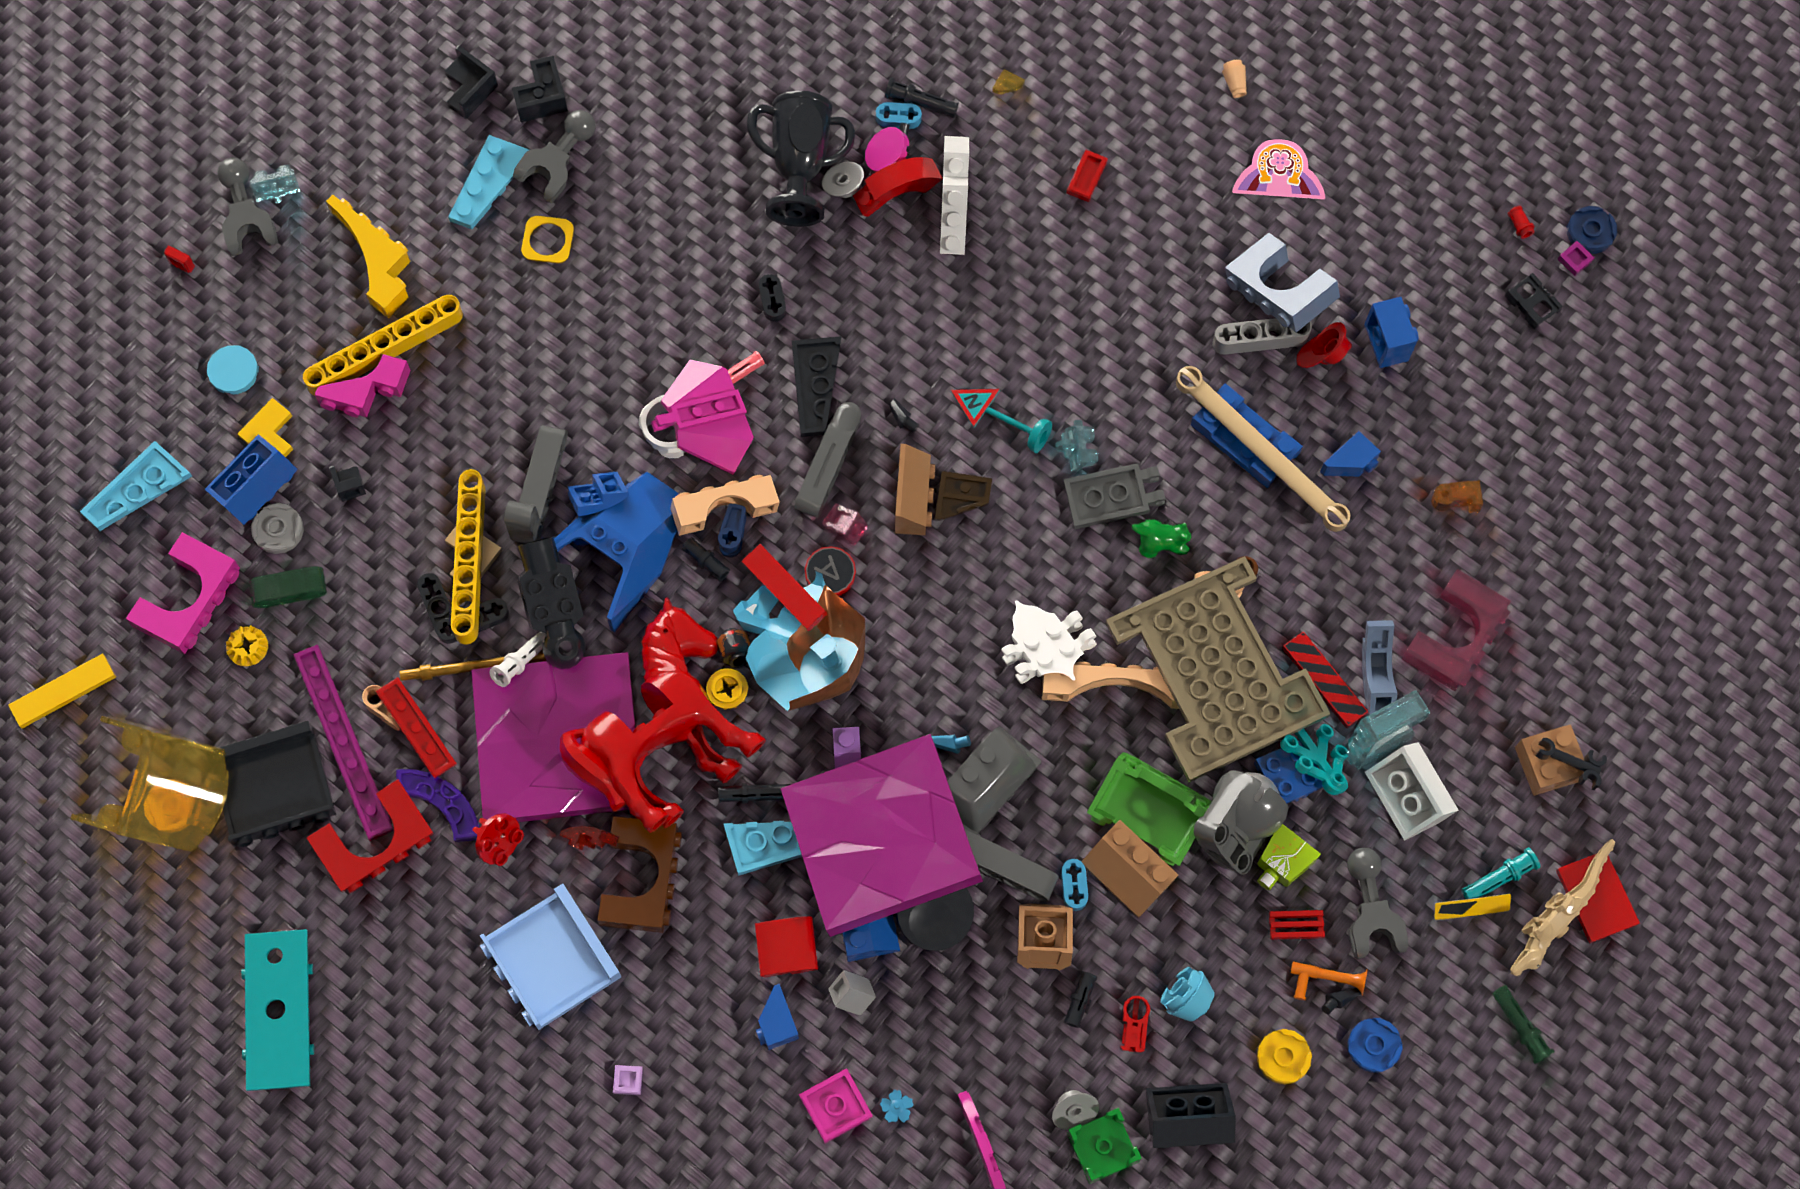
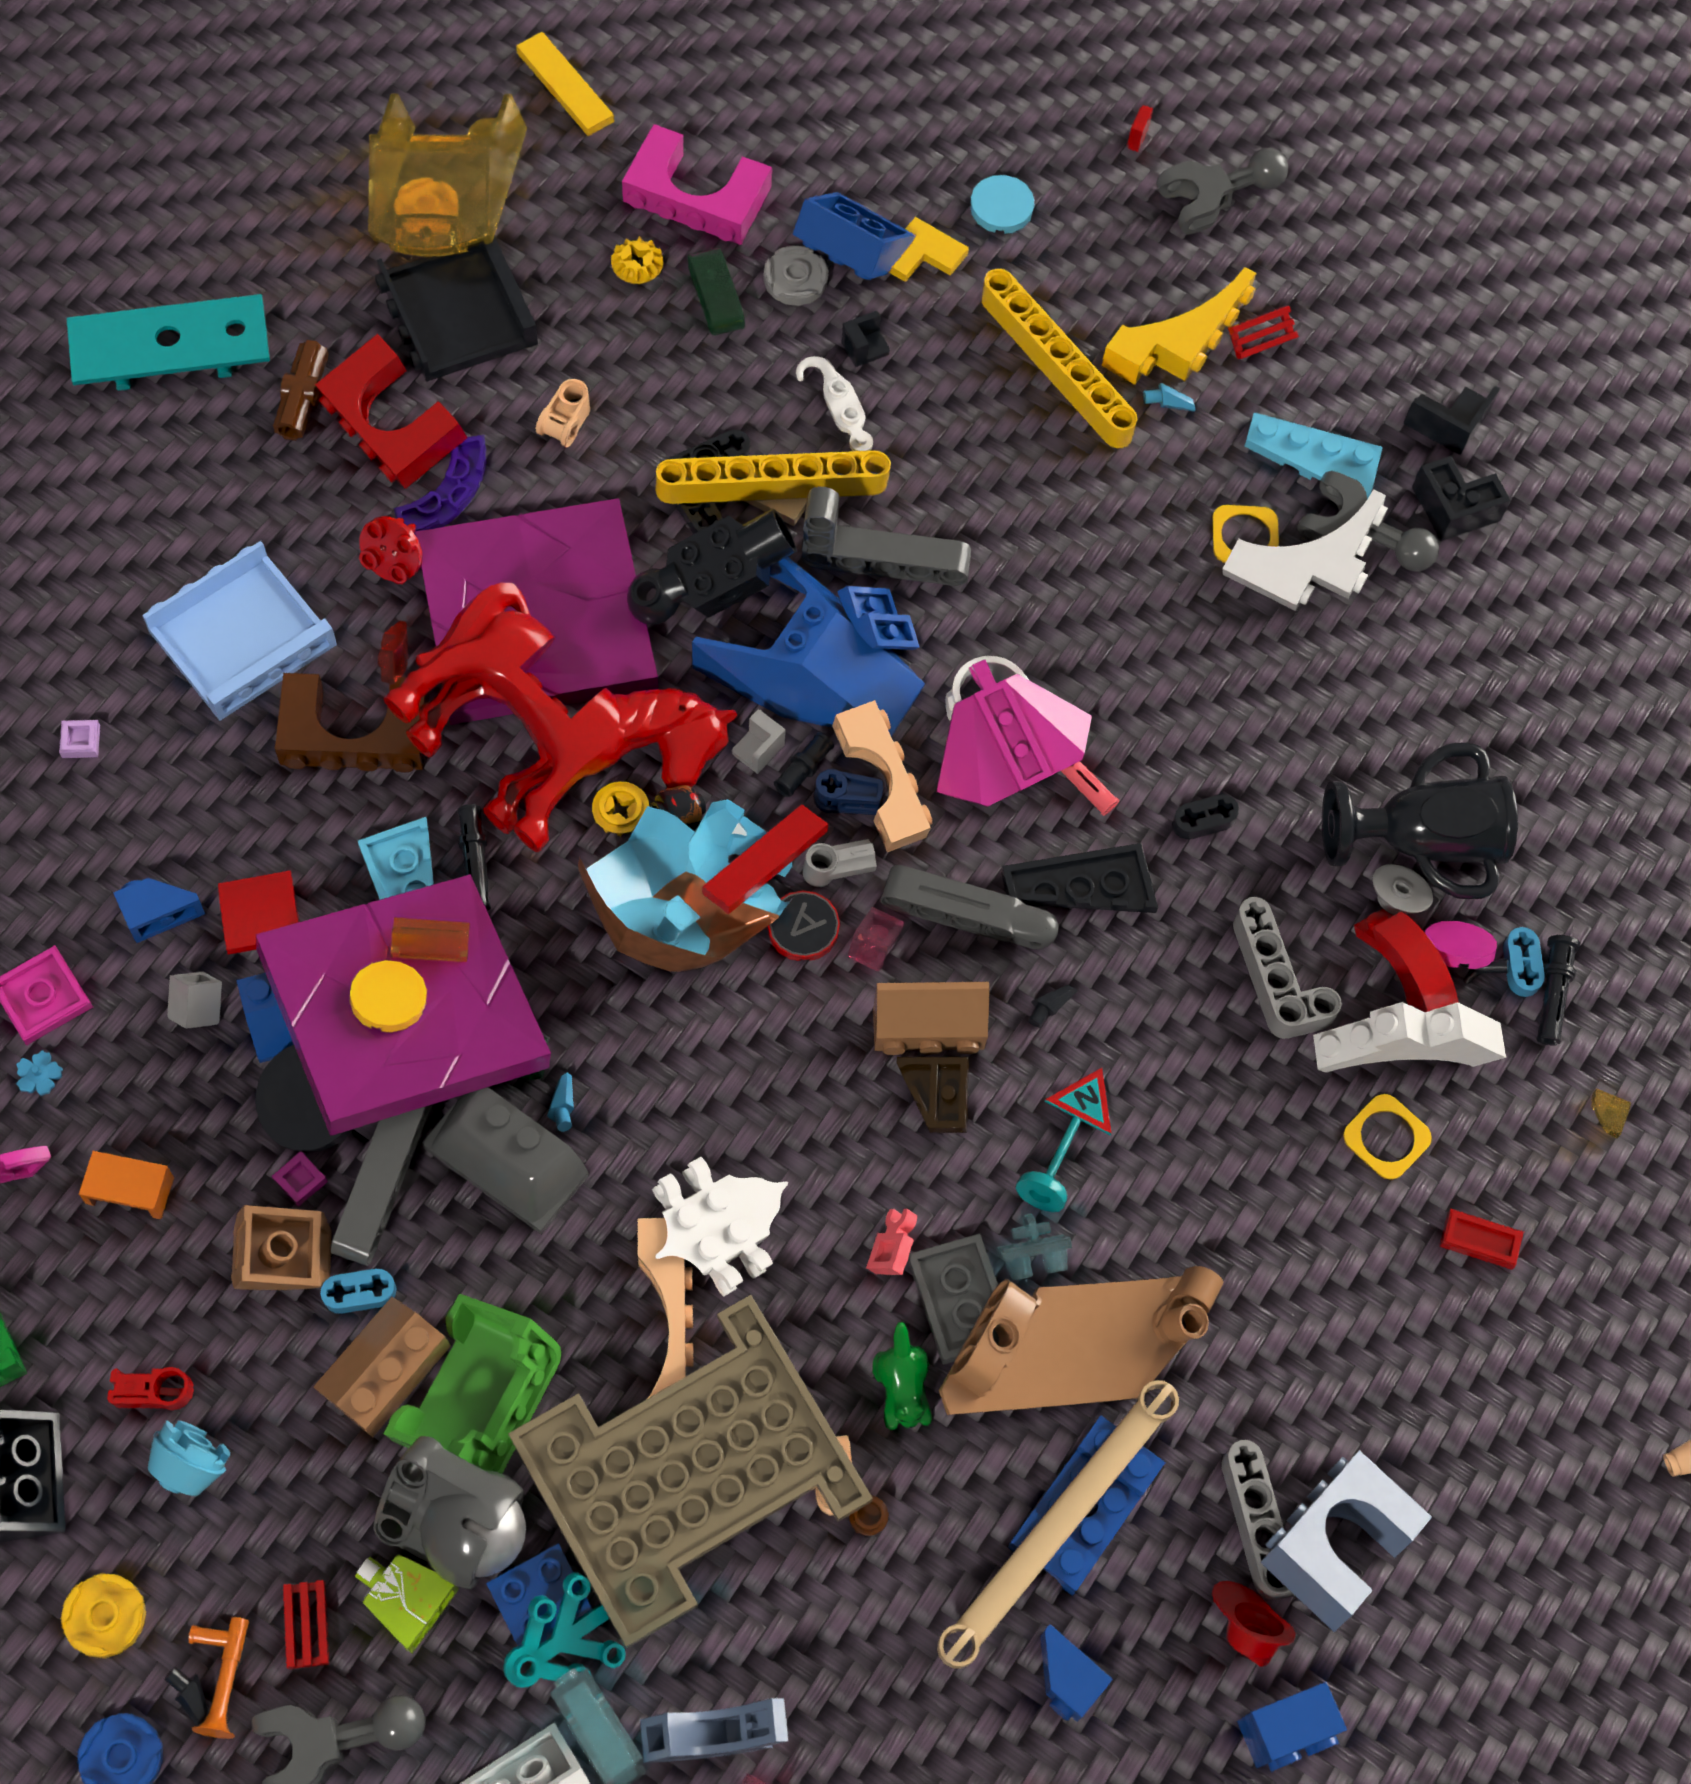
camera: 80 degrees right, 5 degrees down
medium azure wing [80,441,192,531] -> none
clear light blue hips [249,165,300,204] -> none
magenta tile [293,644,394,841] -> none
dark pink arch [315,354,411,417] -> none
red tile [376,677,457,779] -> none
pearl gold bar [399,651,547,681] -> none
white pin [490,632,546,687] -> none
medium lavender slope [833,727,861,768] -> none
light grey piece [1052,1090,1099,1130] -> none
black pin [1063,971,1098,1028] -> none
sticker [1232,139,1325,199] -> none
tile [1282,631,1368,728] -> none
none -> orange panel [79,1151,174,1219]
none -> magenta plate [272,1151,328,1207]
none -> reddish brown piece [273,340,329,441]
none -> yellow tile [350,960,427,1032]
none -> clear orange panel [391,918,470,962]
none -> light grey panel [732,709,786,774]
none -> white piece [796,356,873,451]
none -> light grey piece [802,839,877,887]
none -> coral plate [866,1209,917,1275]
none -> medium nougat panel [939,1266,1223,1415]
none -> dark azure bar [1143,383,1196,412]
none -> white arch [1223,490,1388,611]
none -> red tile [1228,305,1299,359]
none -> light grey beam [1233,897,1342,1039]
none -> yellow piece [1343,1094,1432,1179]

